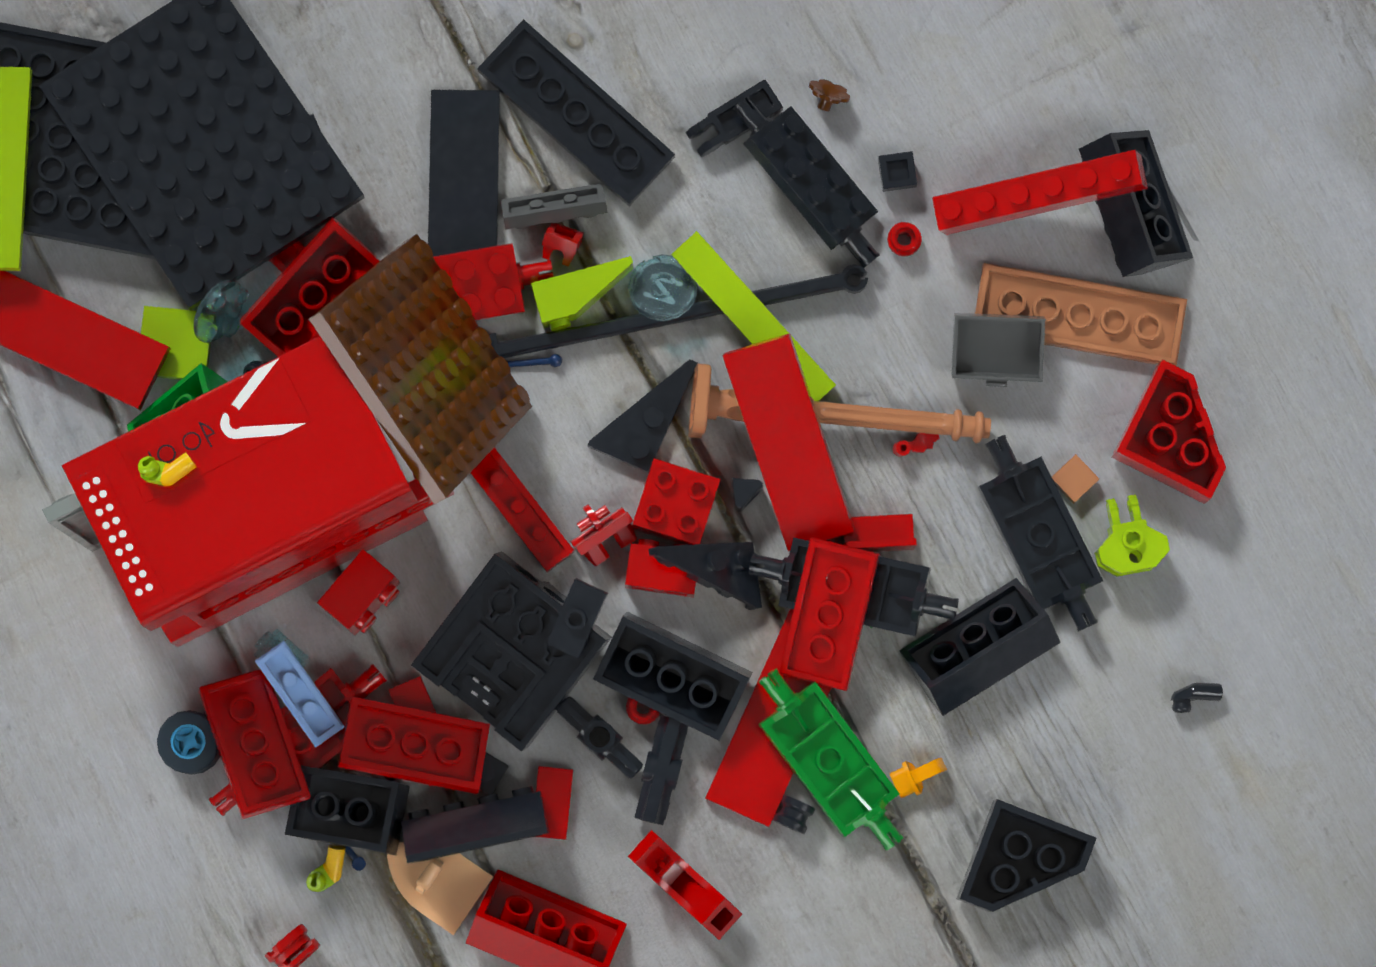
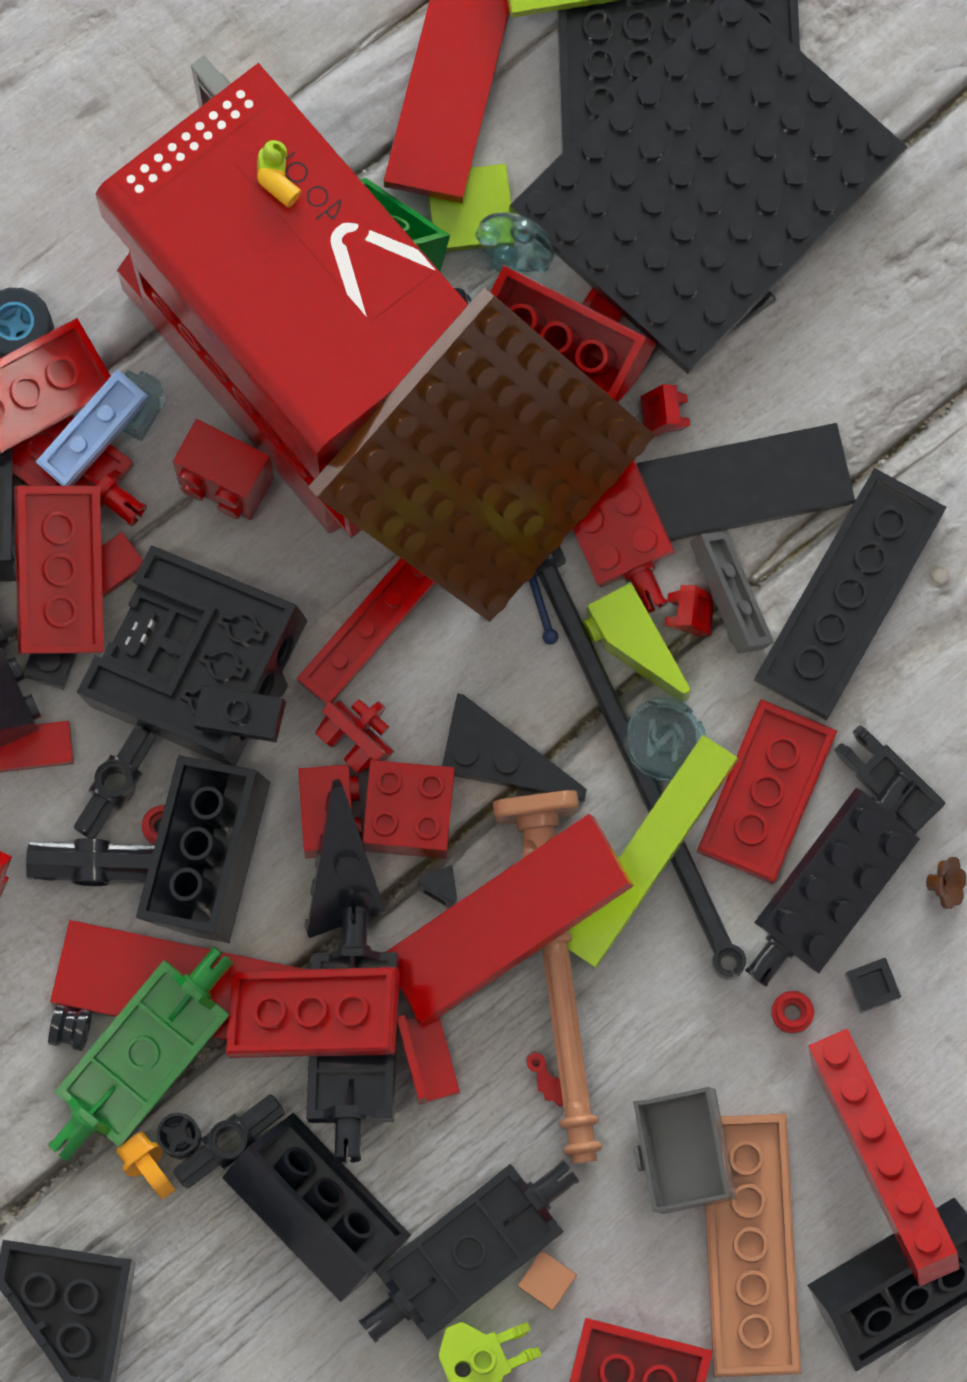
camera: 80 degrees right, 5 degrees down
none -> black wheel [156,1112,202,1160]
none -> black axle [173,1094,285,1189]
none -> red tile [640,384,690,436]
none -> red tile [696,699,837,885]

